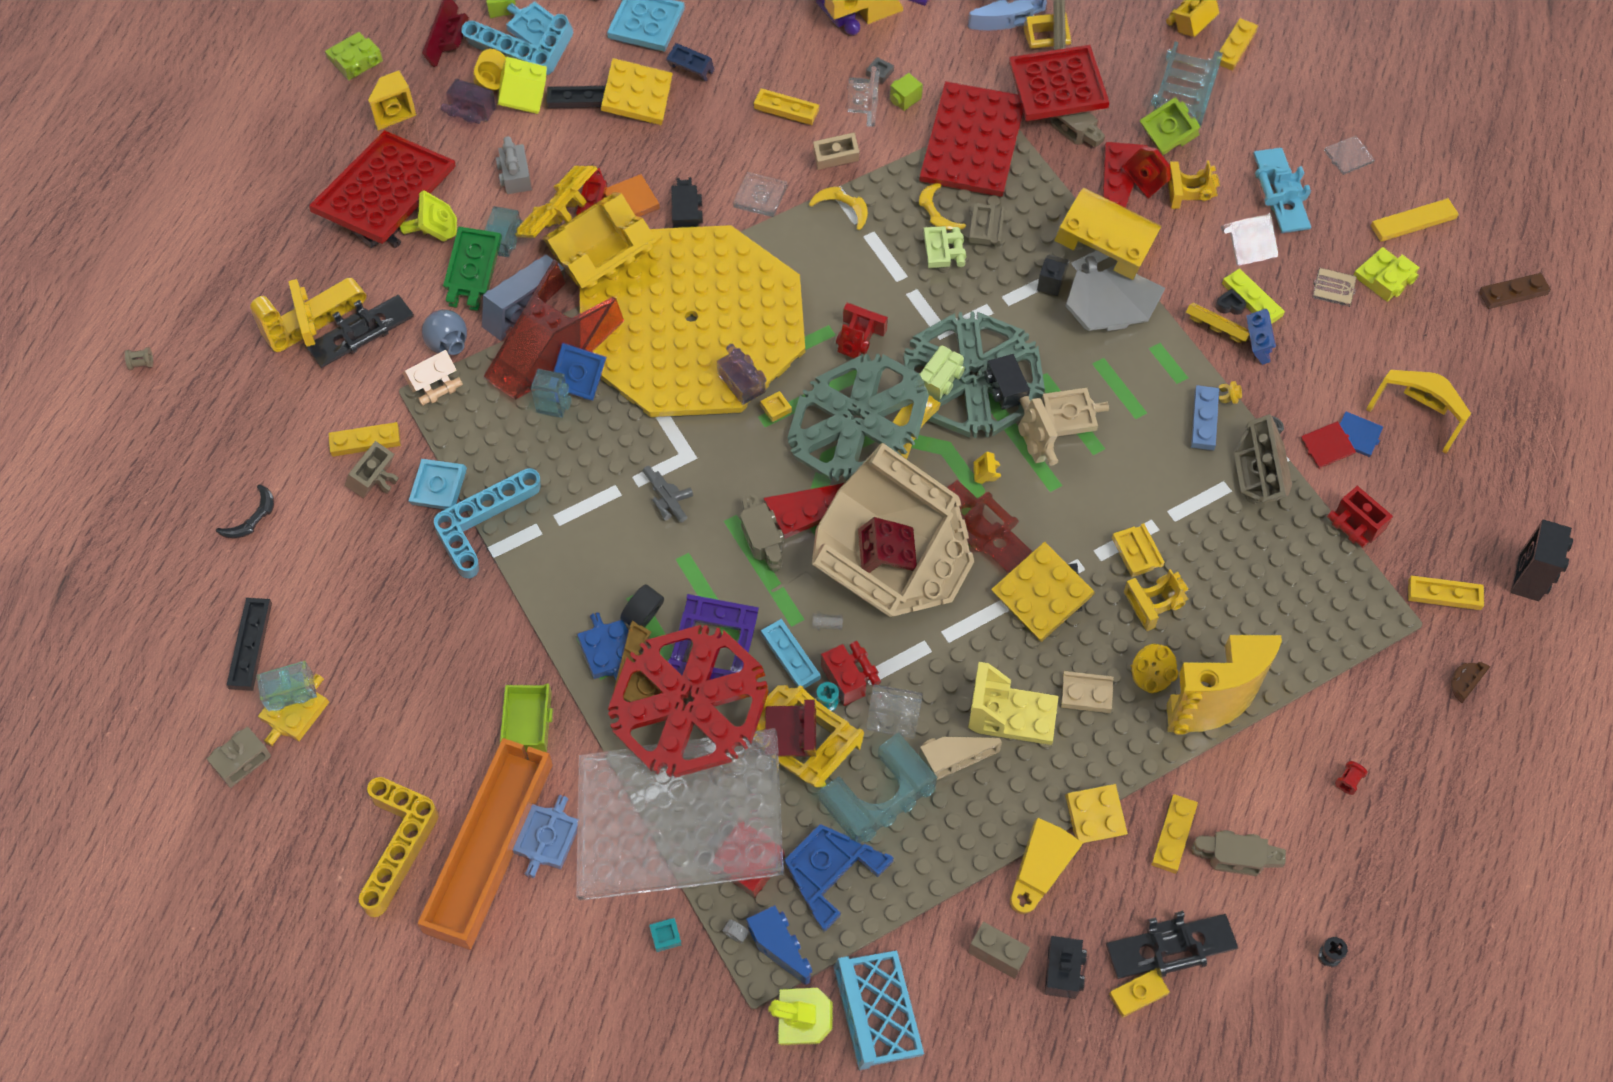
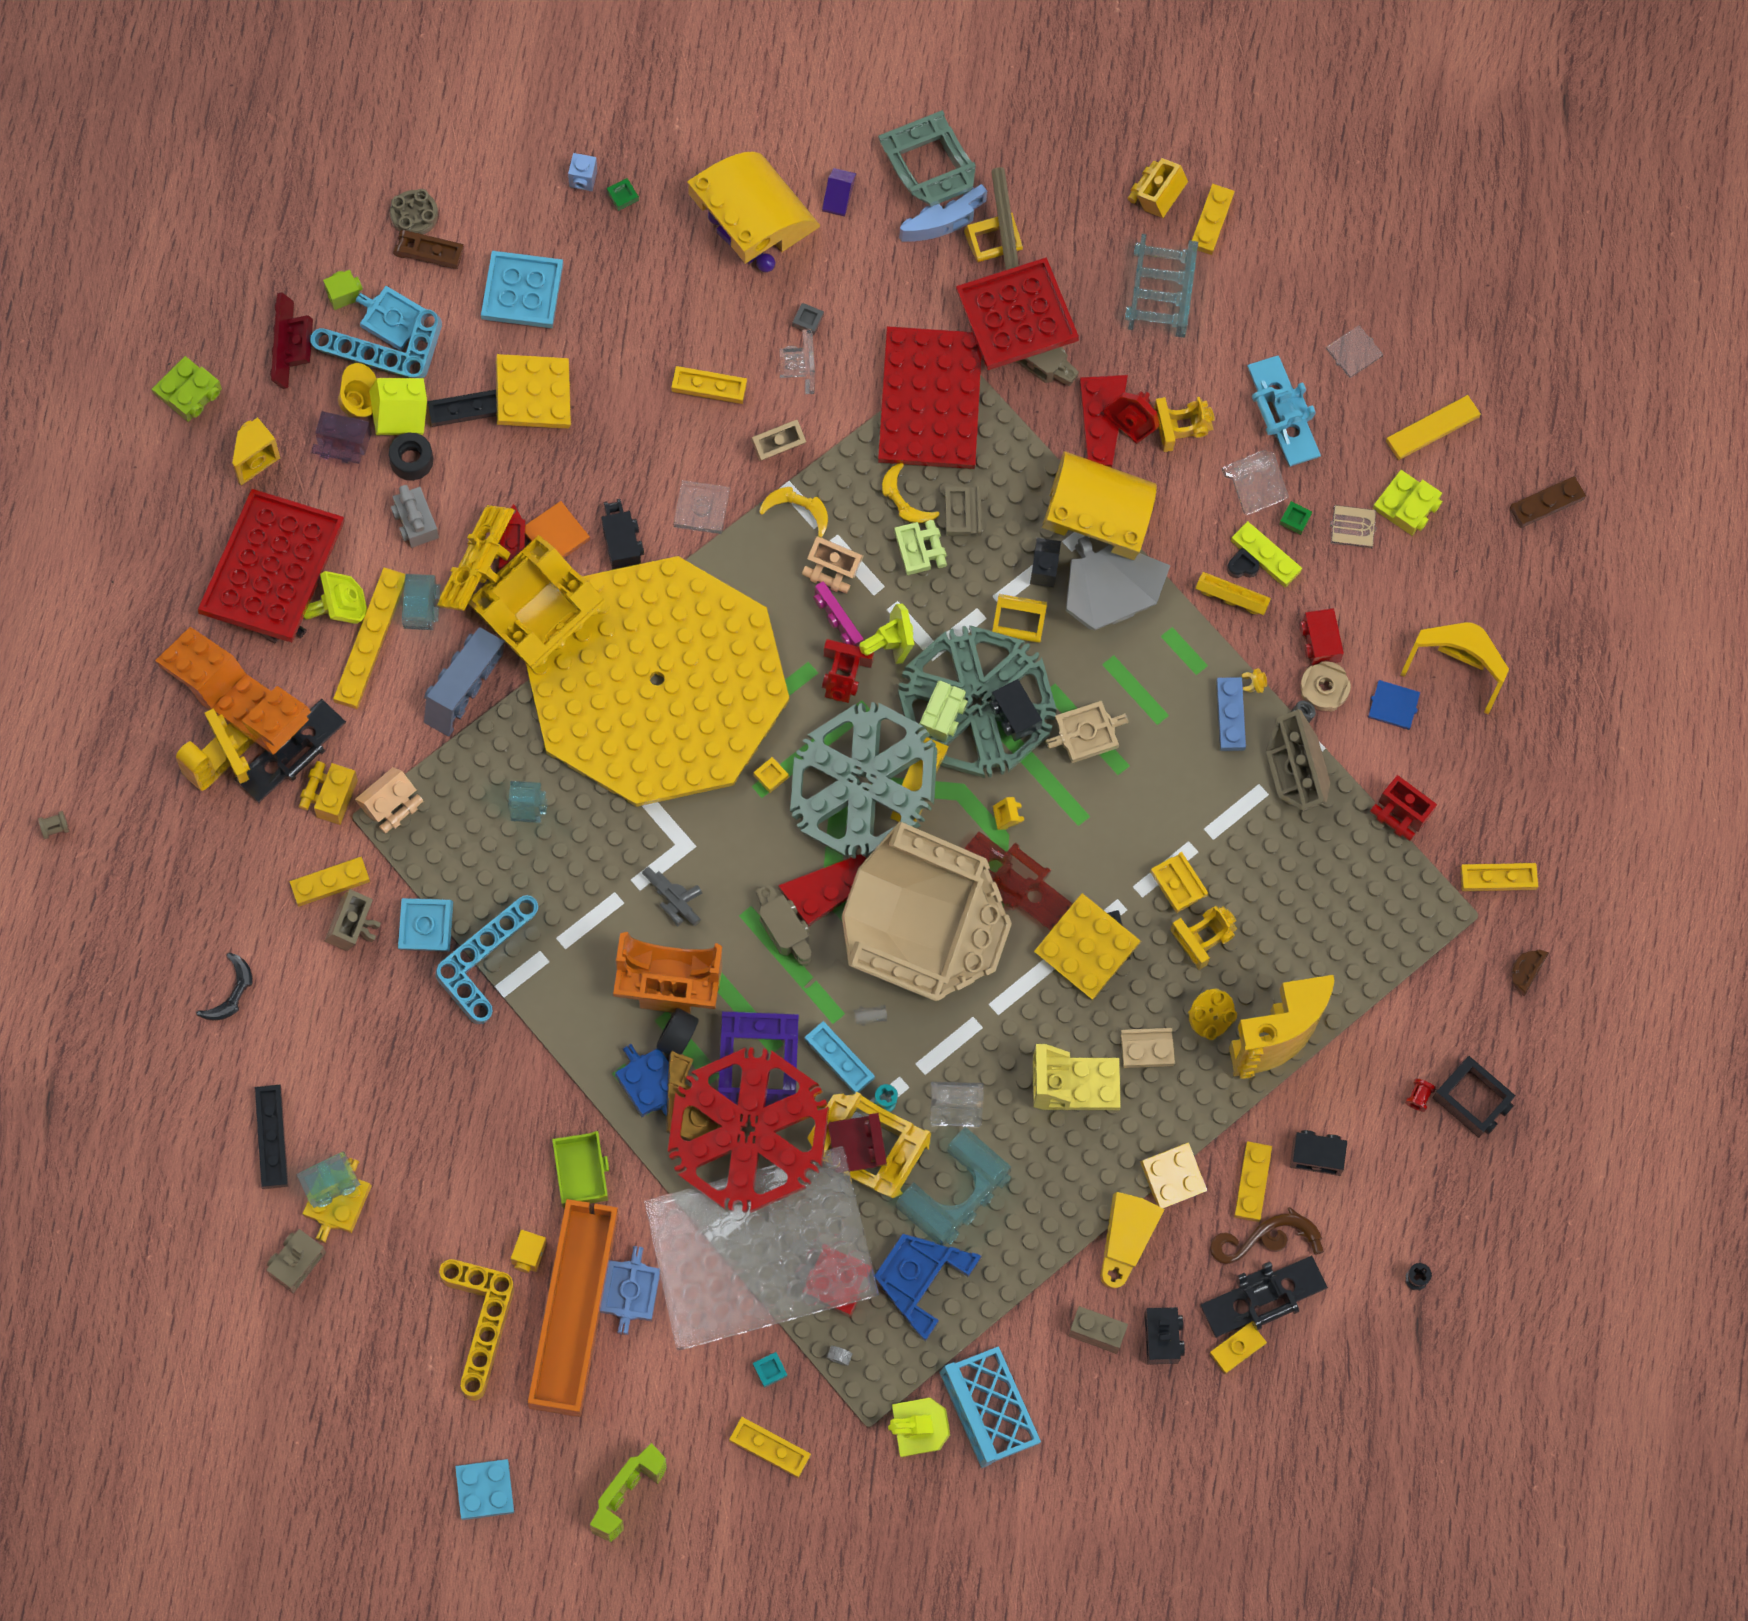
camera: 15 degrees left, 10 degrees up
sand blue brick [422,309,467,355] -> none
green tile [443,226,502,311] -> none
clear red windscreen [483,259,624,400] -> none
blue plate [549,343,607,401] -> none
dark blue hinge [666,43,715,81] -> none
brick [717,344,767,405] -> none
blue slope [747,906,813,985] -> none
red brick [821,641,881,706] -> none
dark red bracket [858,517,917,573] -> none
lime brick [890,73,923,111] -> none
tan slope [919,737,1002,782] -> none
tan plate [1018,396,1059,466] -> none
lime plate [1140,97,1200,155] -> none
dark tan hinge [1191,830,1286,876] -> none
blue bracket [1246,309,1276,365] -> none
red piece [1301,421,1356,469] -> none
black brick [1511,519,1573,602] -> none
none -> orange bracket [155,627,311,755]
none -> yellow brick [299,761,358,825]
none -> yellow plate [333,567,408,710]
none -> black tyre [388,432,434,481]
none -> medium azure plate [455,1459,514,1520]
none -> yellow brick [511,1230,547,1273]
none -> lime plate [590,1443,667,1542]
none -> orange piece [613,932,722,1014]
none -> yellow plate [729,1417,811,1479]
none -> light nougat brick [802,536,864,594]
none -> dark pink plate [813,581,864,647]
none -> neon yellow piece [859,603,914,664]
none -> yellow tile [992,594,1047,643]
none -> reddish brown plant [1210,1207,1324,1264]
none -> green plate [1279,501,1312,535]
none -> black brick [1290,1130,1347,1176]
none -> red brick [1300,608,1344,666]
none -> tan plate [1300,661,1351,712]
none -> black window [1432,1056,1516,1138]

